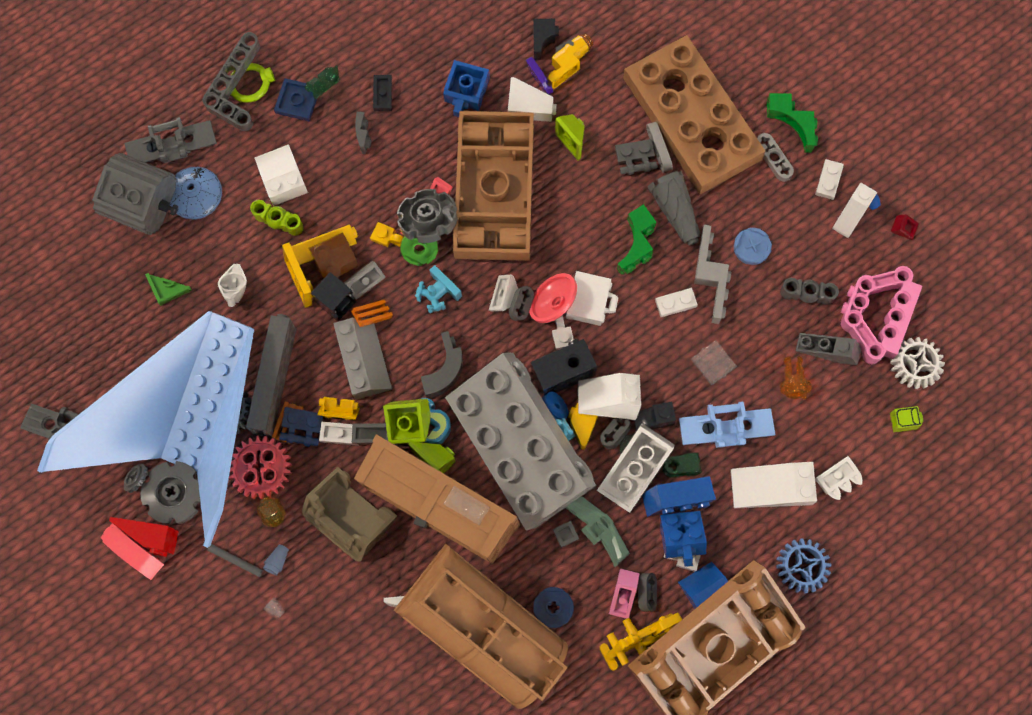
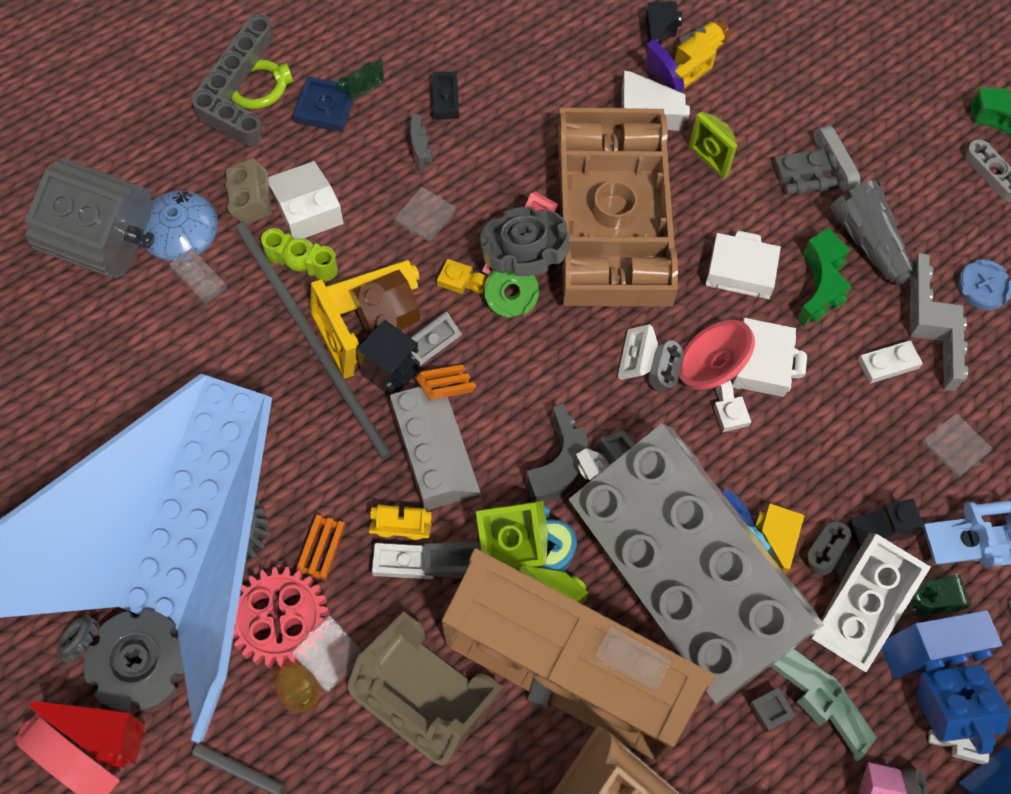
camera: 10 degrees left, 10 degrees down
dark grey piece [124,117,217,163] -> none
bright green tile [145,273,192,306] -> none
white hat [218,264,247,307] -> none
dark grey brick [246,314,297,438] -> none
sand blue cone [263,544,289,576] -> none
dark blue plate [279,407,323,447] -> none
medium azure piece [415,265,462,313] -> none
blue hinge [443,60,490,117] -> none
black piece [531,339,597,396] -> none
white slope [578,373,641,420] -> none
medium nougat plate [623,35,766,195] -> none
none -> clear plate [170,248,227,304]
none -> dark tan brick [225,158,272,225]
none -> dark grey piece [236,222,392,460]
none -> clear piece [291,615,362,692]
none -> clear piece [394,187,457,242]
none -> white plate [576,448,610,481]
none -> dark grey plate [597,430,634,464]
none -> white piece [705,231,781,300]

